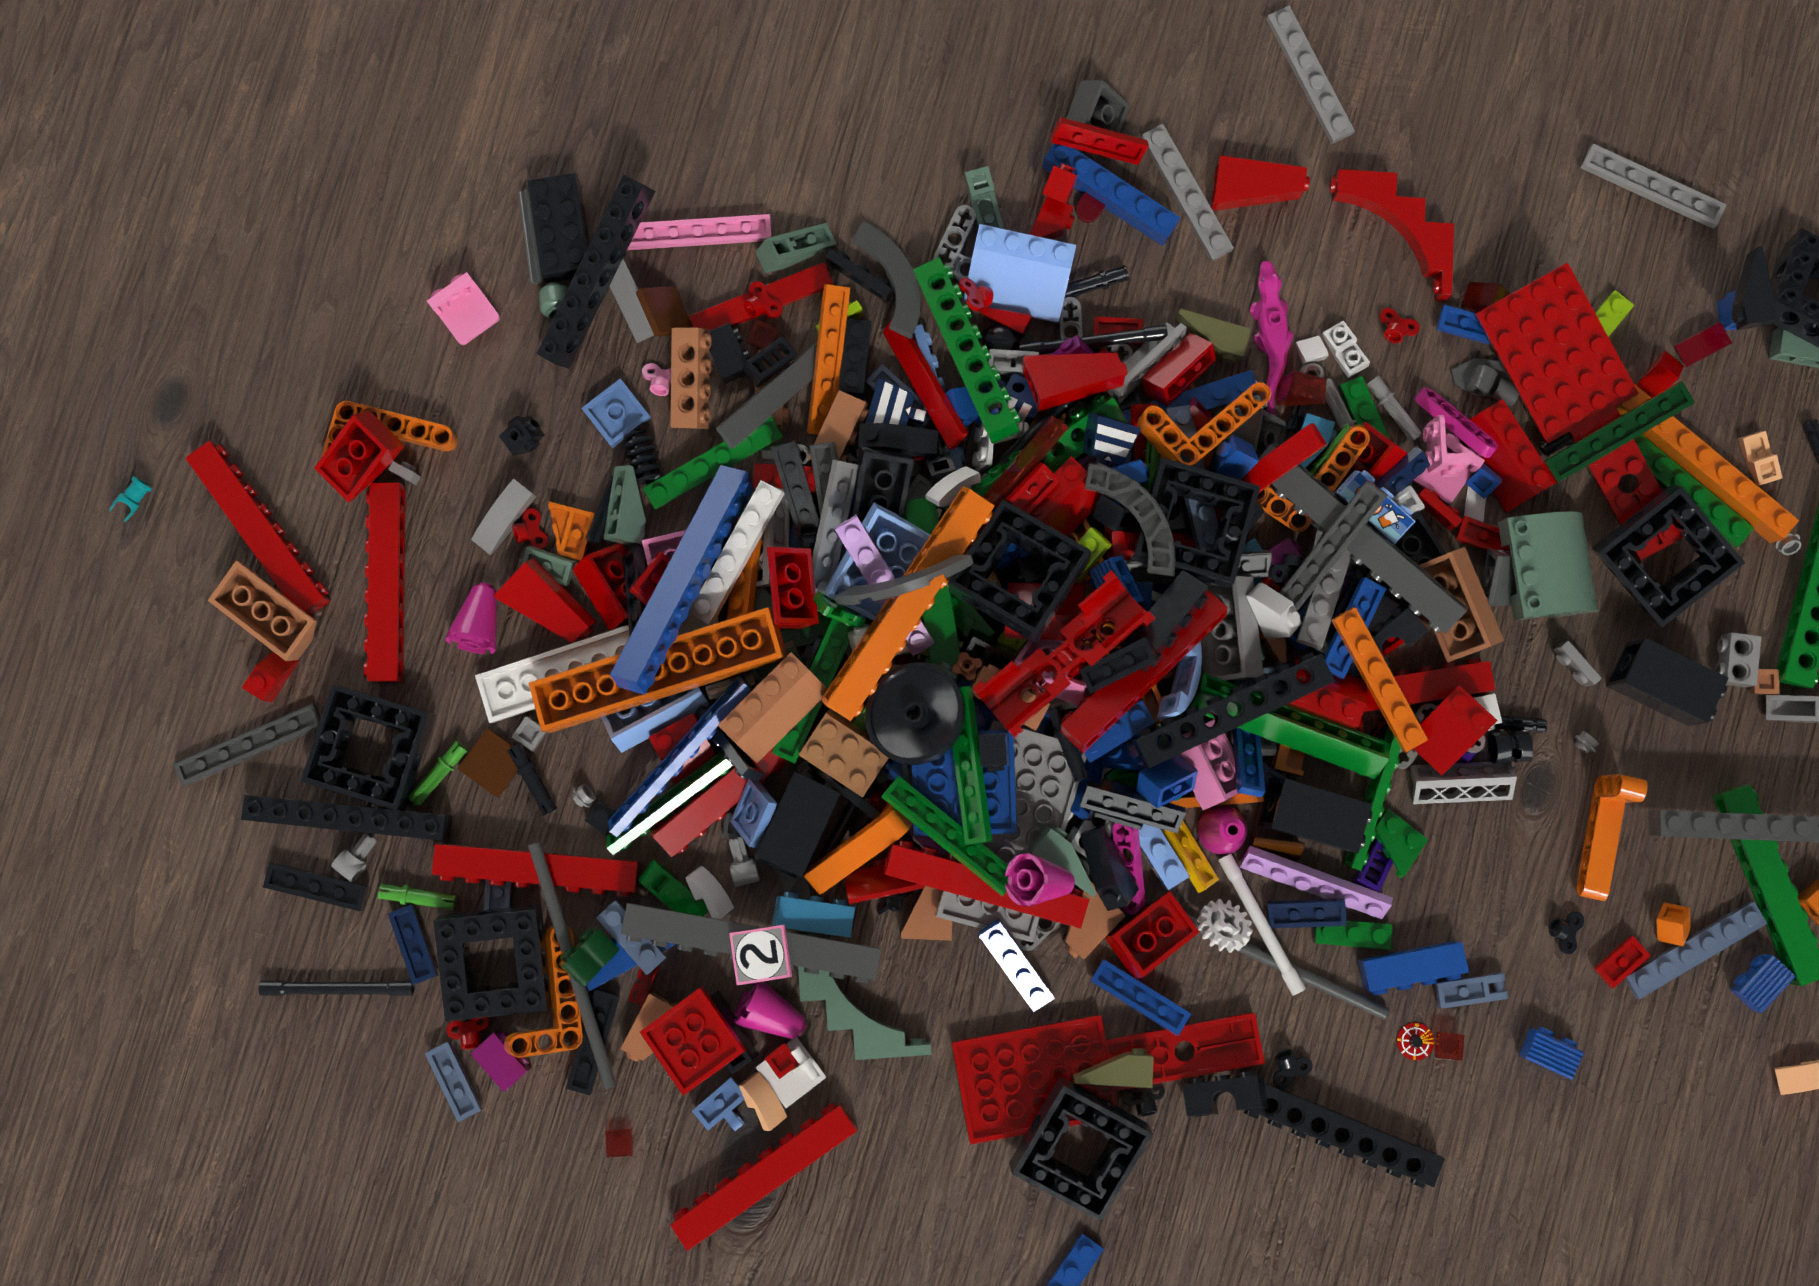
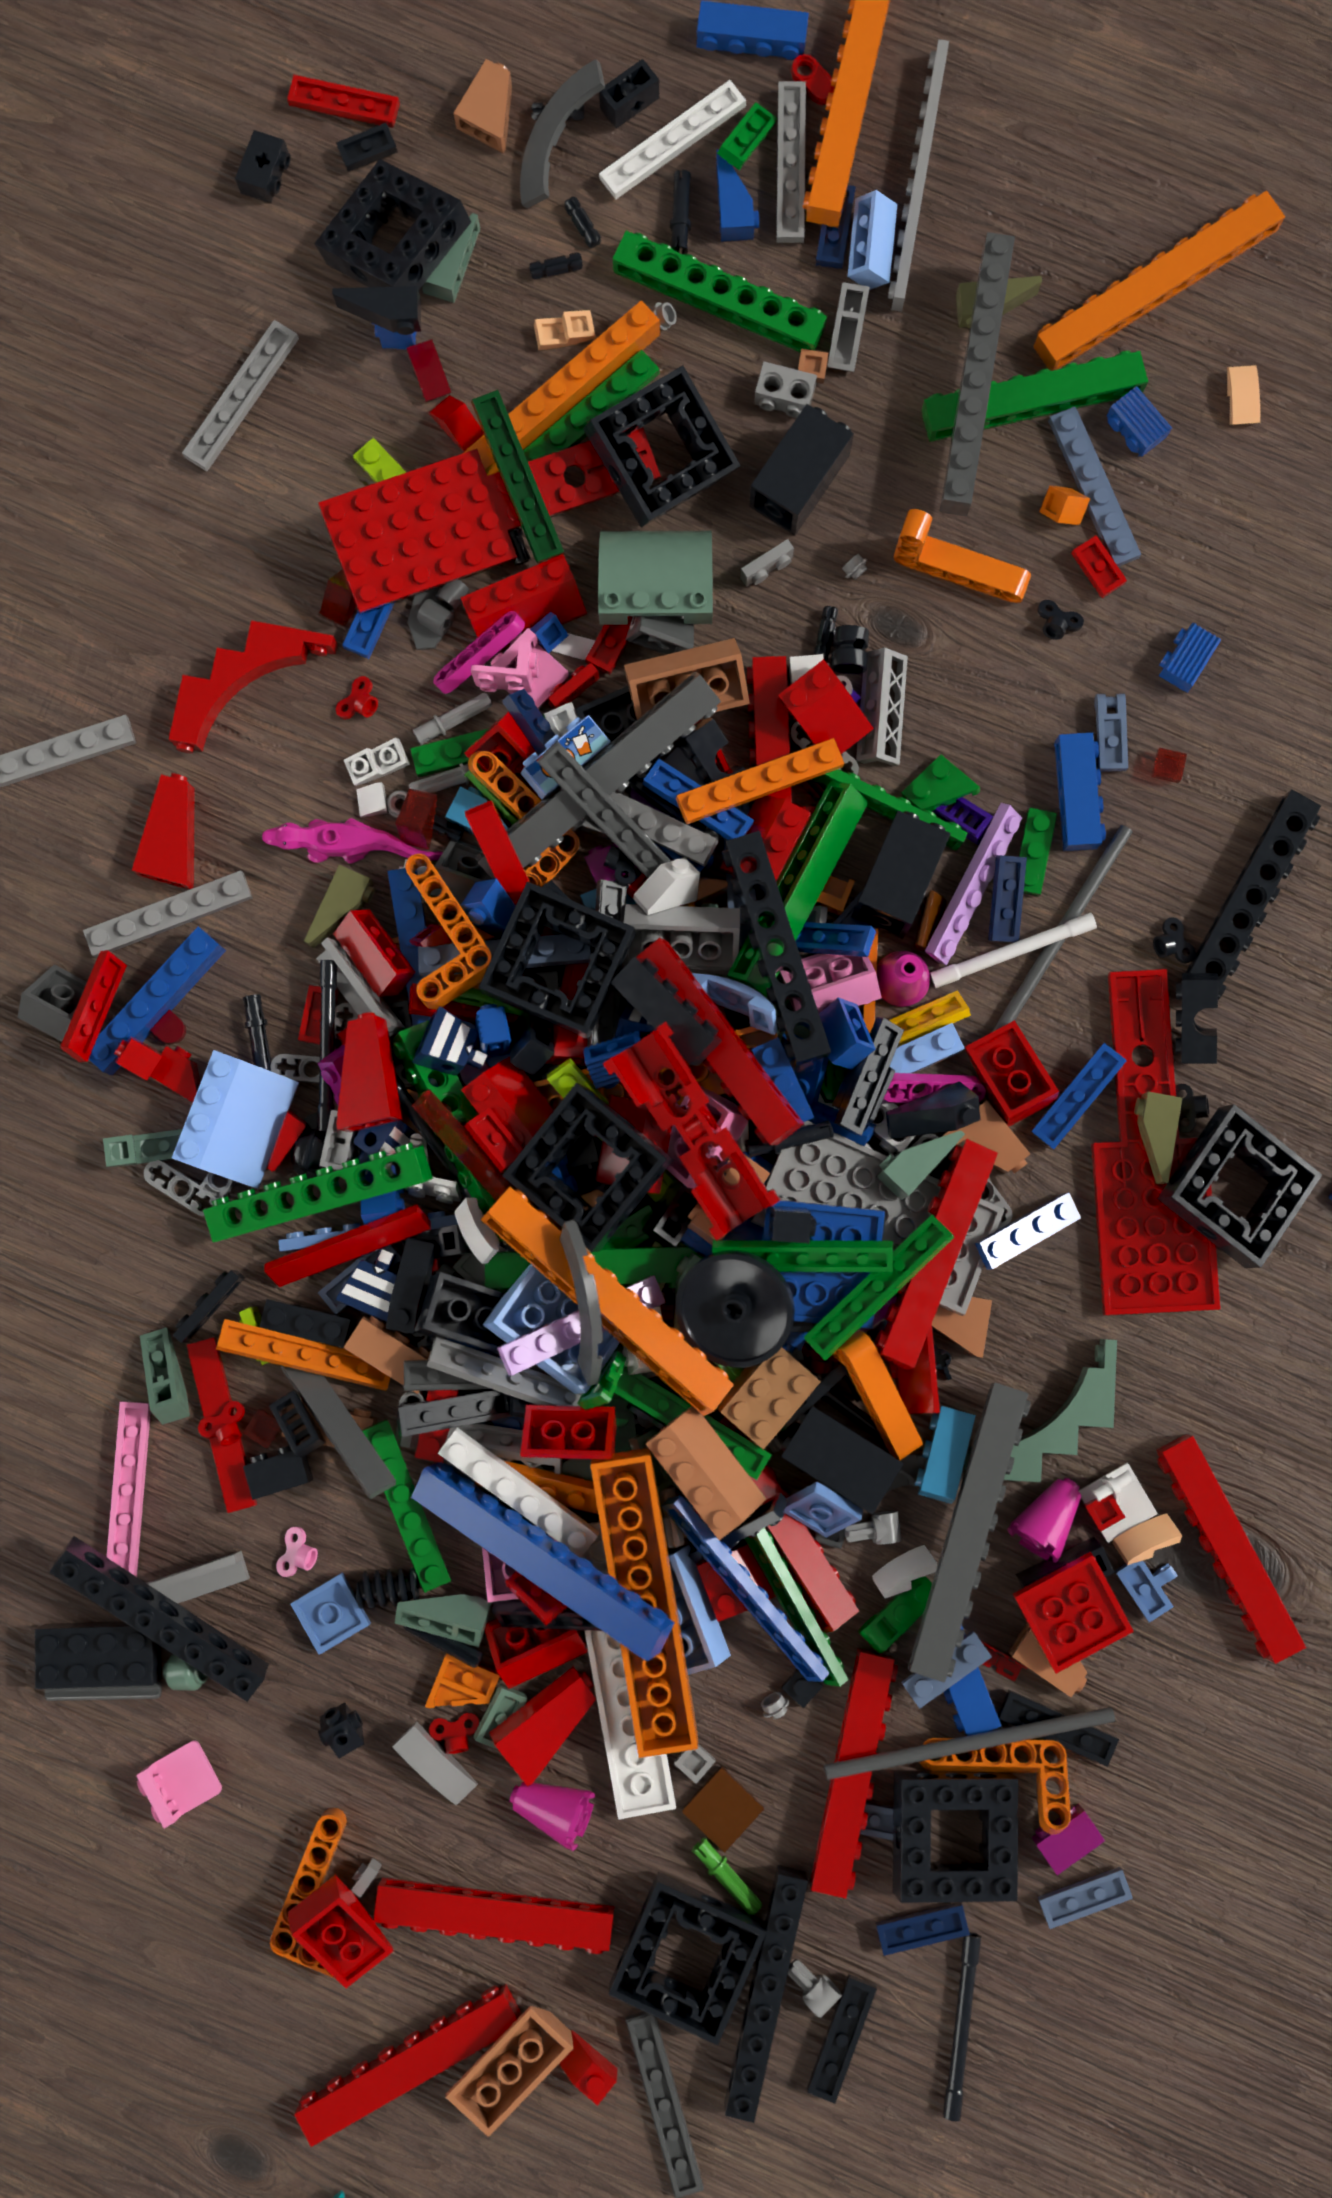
camera: 75 degrees left, 0 degrees up
bright green pin [378,883,457,911] -> none
red piece [446,1017,490,1050] -> none
black pin [506,743,557,816] -> none
dark green brick [559,927,620,987] -> none
clear red plate [605,1128,634,1158] -> none
reddish brown tile [636,286,693,337] -> none
nougat brick [671,328,712,429] -> none
slope [729,924,792,985] -> none
dark grey tile [852,221,921,339] -> none
copper plate [952,652,982,681] -> none
red piece [958,278,994,311] -> none
dark pink cone [1005,853,1075,906] -> none
black plate [1079,636,1160,693] -> none
dark grey tile [1085,463,1176,576] -> none
white gear [1197,899,1253,953] -> none
red piece [1396,1022,1434,1061] -> none

